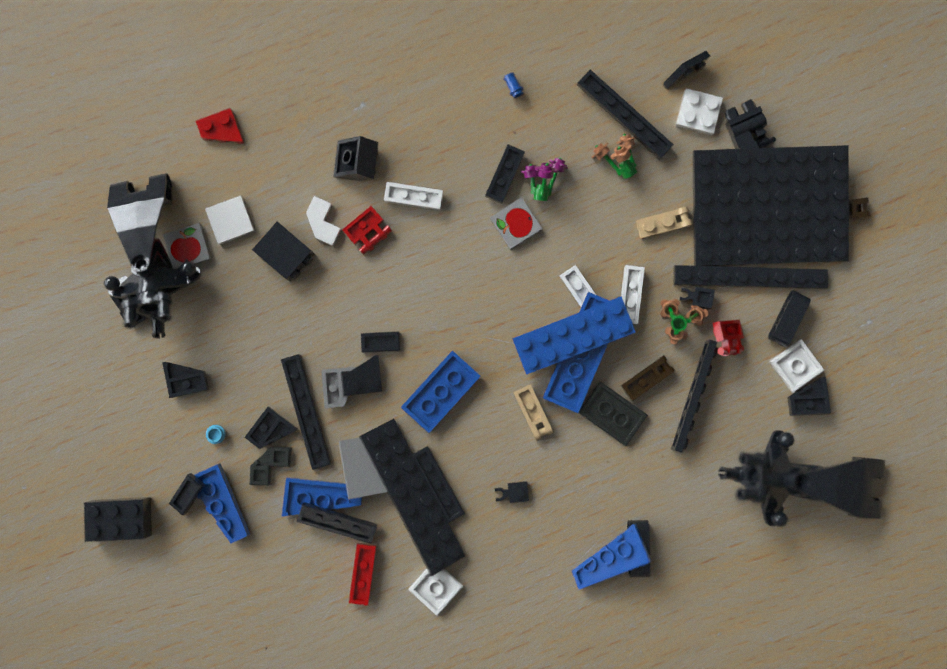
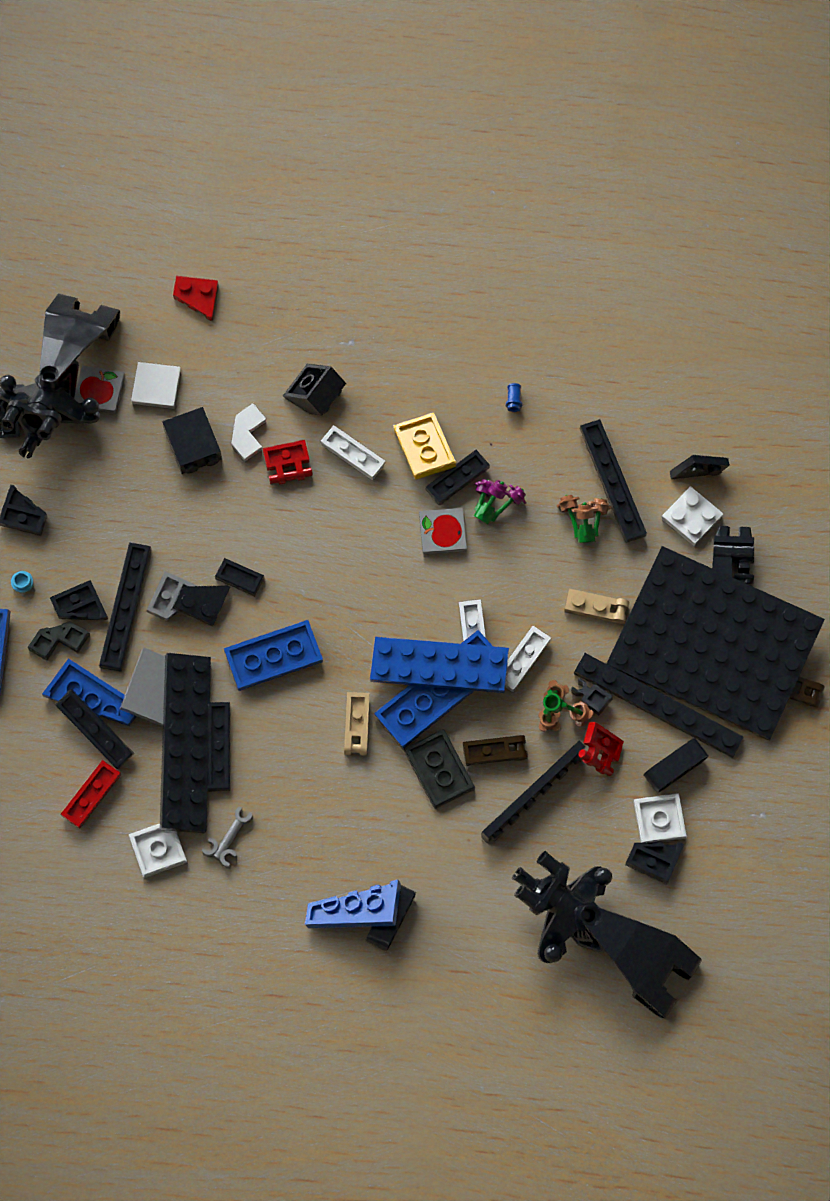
camera: 20 degrees right, 15 degrees down
black plate [495,481,529,503] -> none
none -> light grey bar [202,806,253,868]
none -> yellow tile [393,413,456,480]

